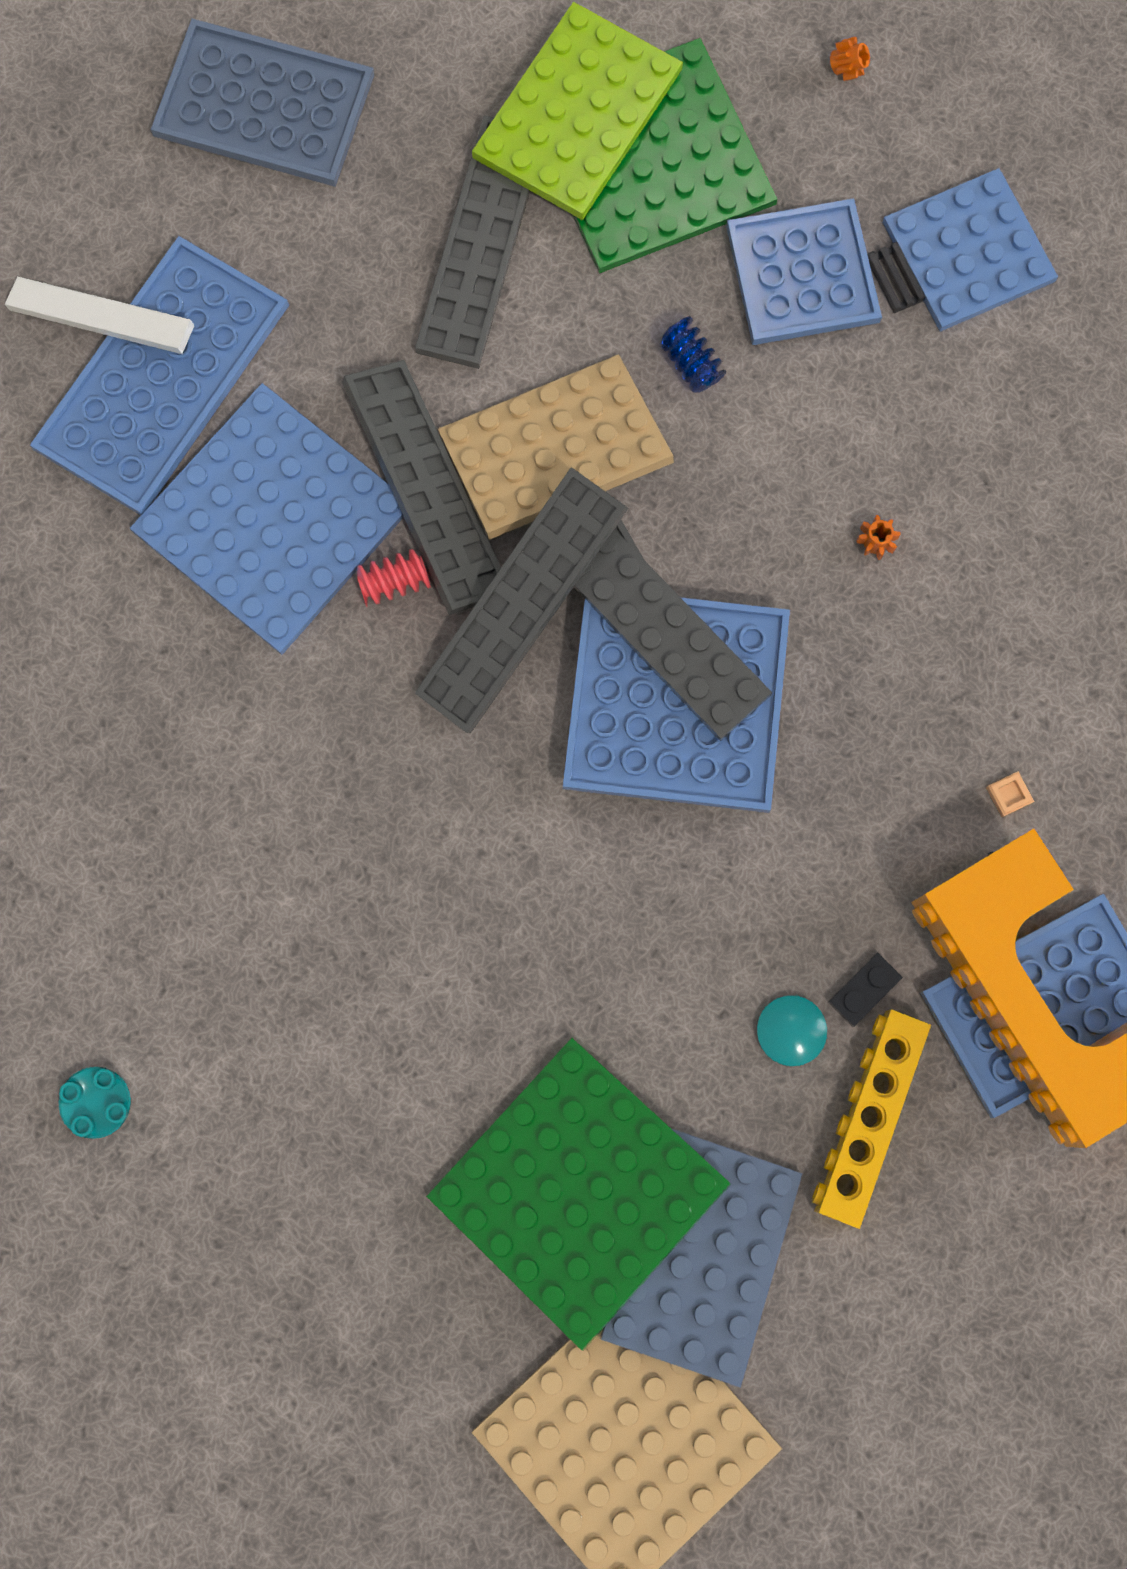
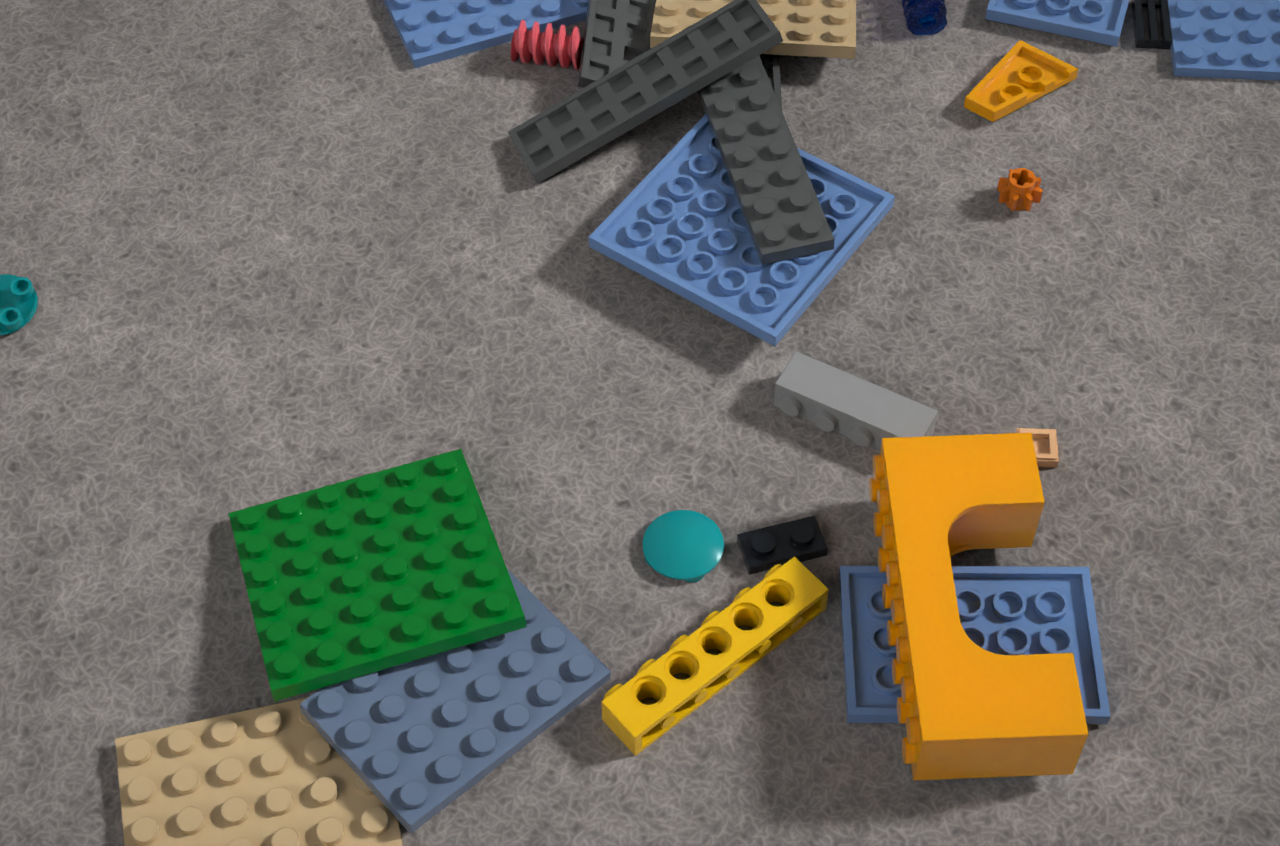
camera: 30 degrees right, 25 degrees down
none -> light grey brick [774,351,938,451]
none -> light orange wing [964,40,1079,122]

